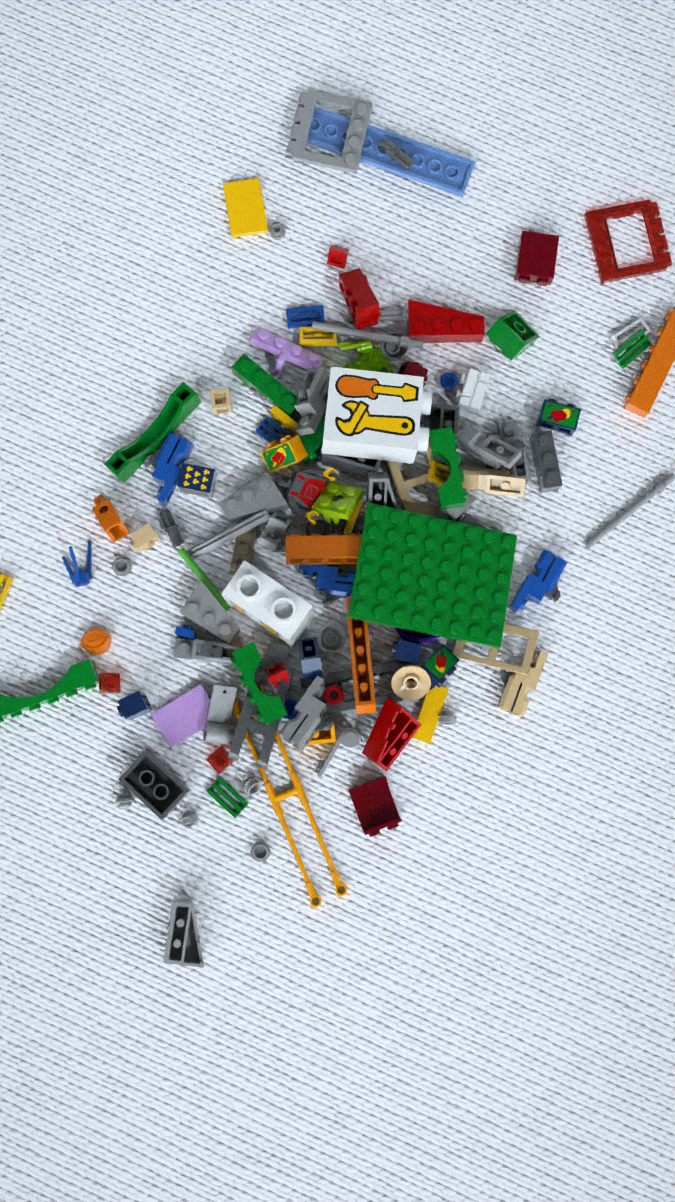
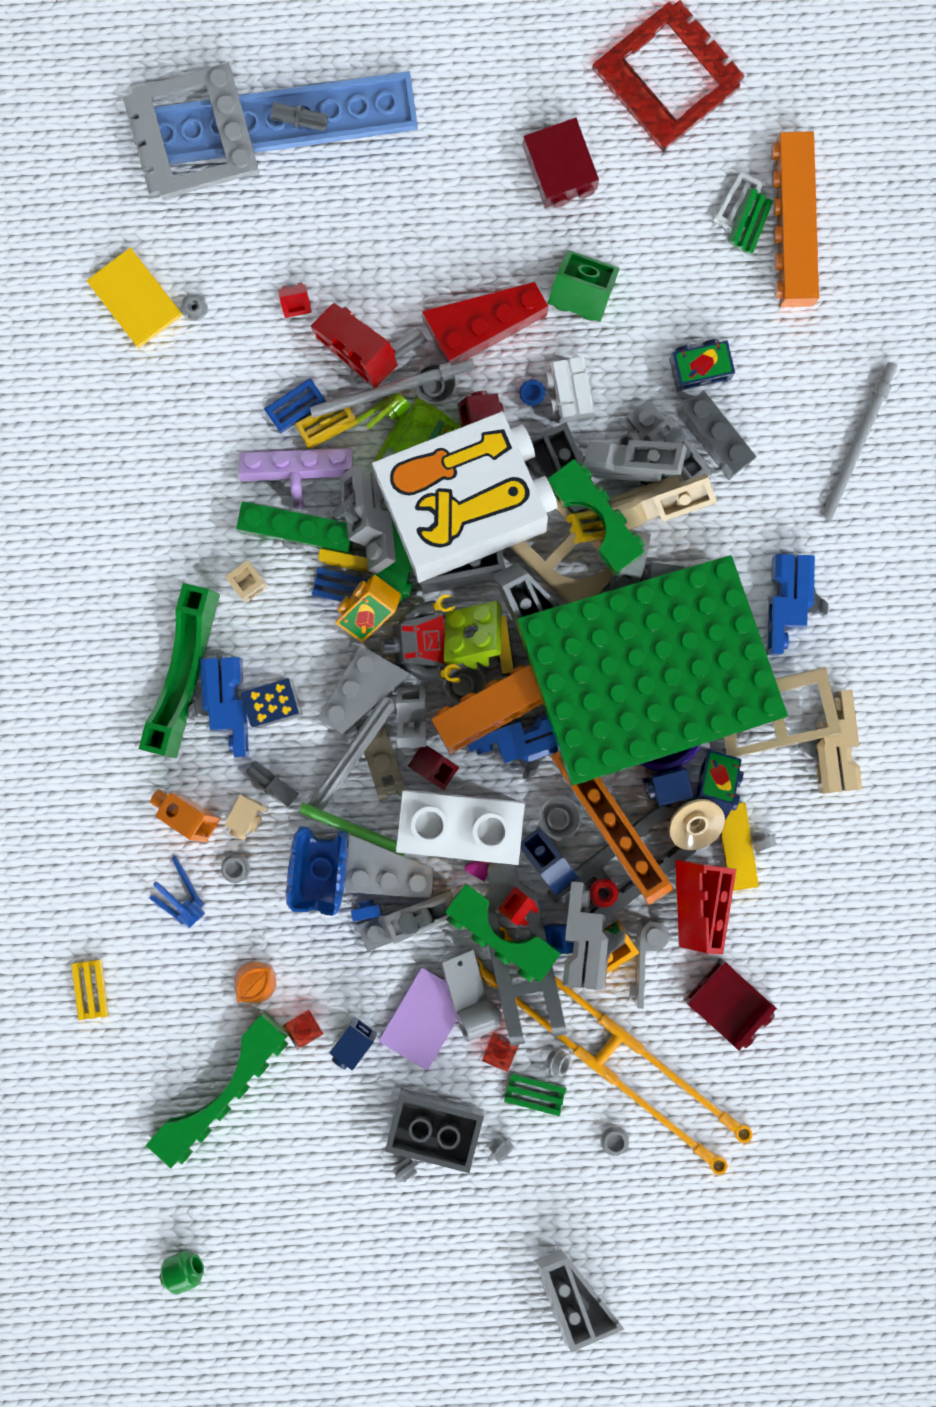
camera: 20 degrees left, 5 degrees up
none -> blue animal [285,826,348,916]
none -> dark red brick [408,745,459,790]
none -> dark pink slope [464,861,490,882]

